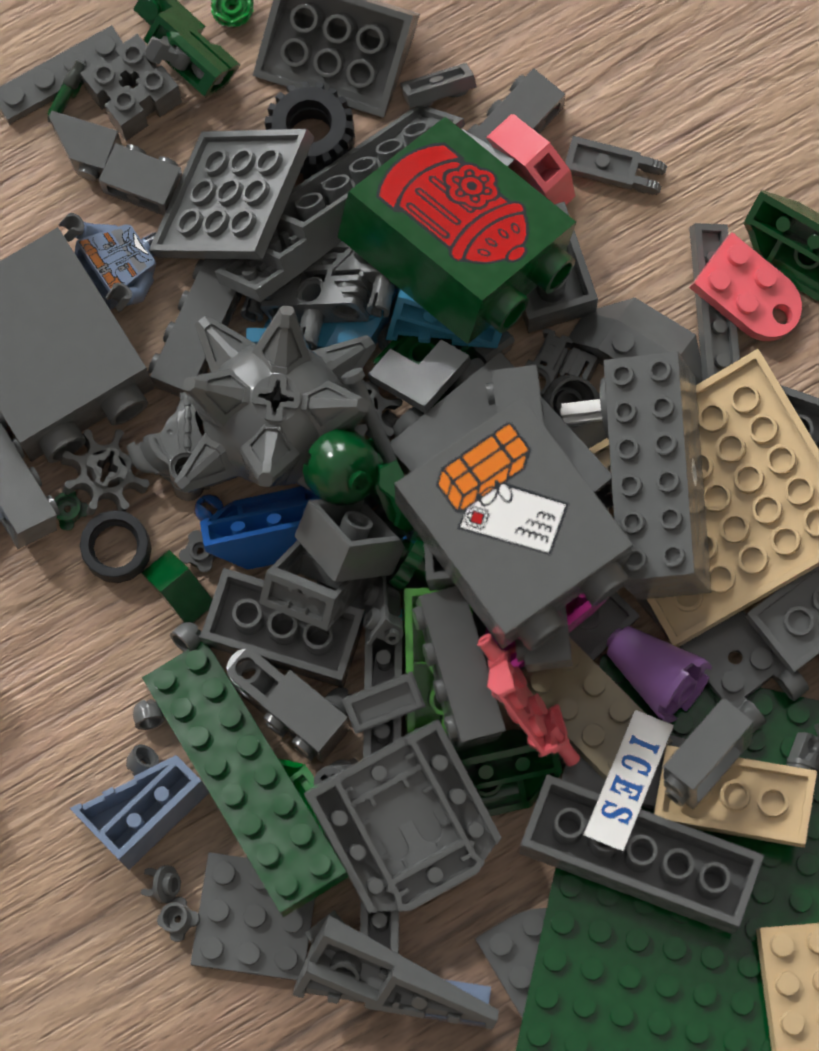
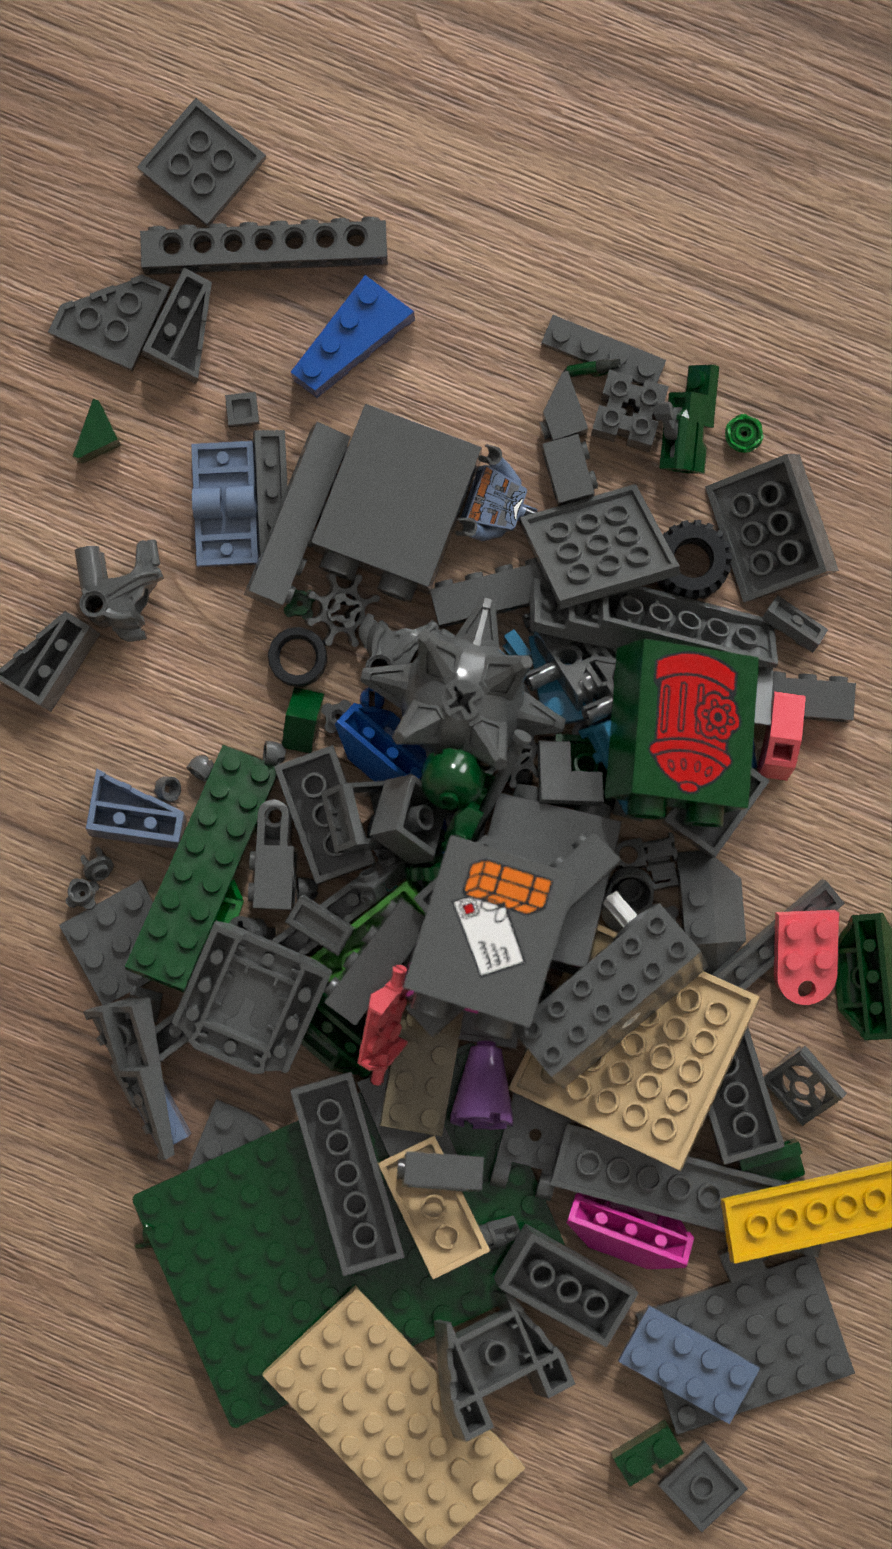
camera: 55 degrees right, 10 degrees up
dark grey hinge [565,136,667,195] -> none
white sticker [584,710,674,851] -> none

